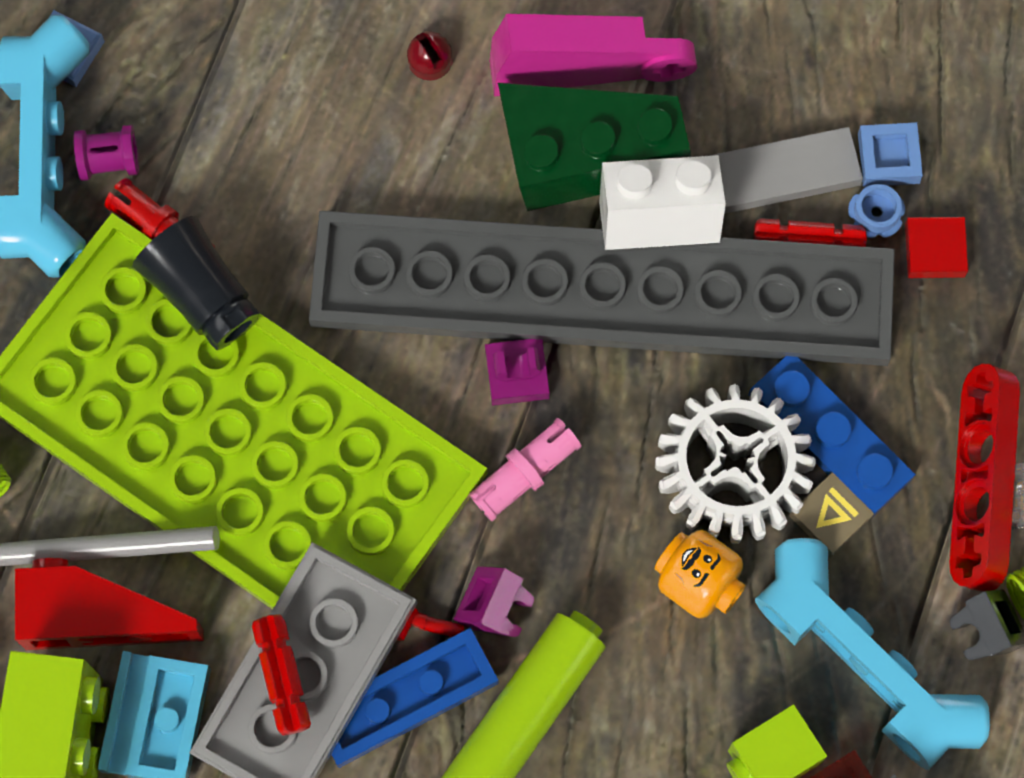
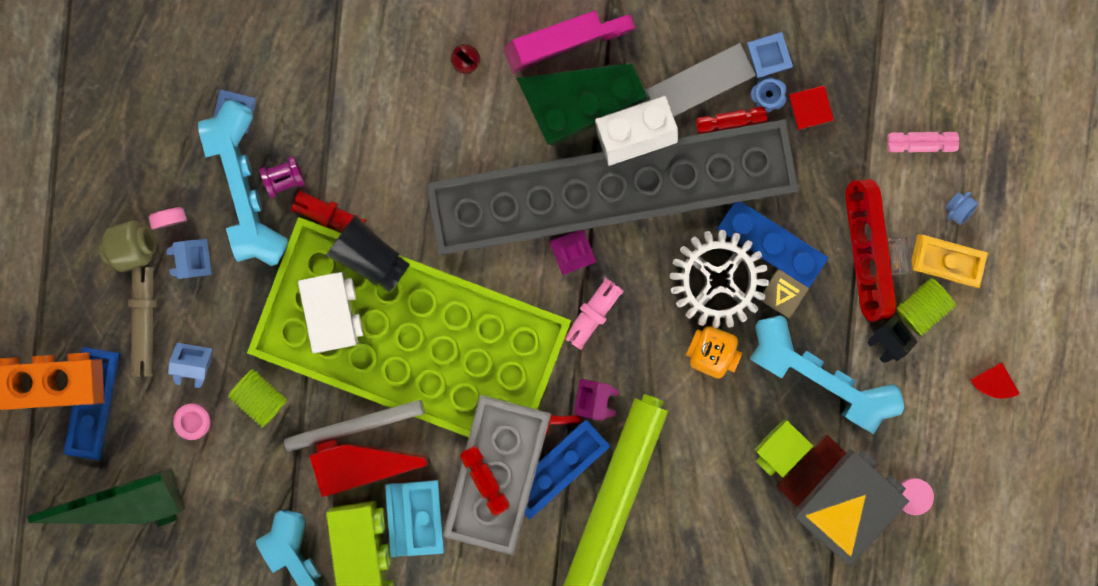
camera: 20 degrees left, 15 degrees up
none -> white brick [298,272,364,354]

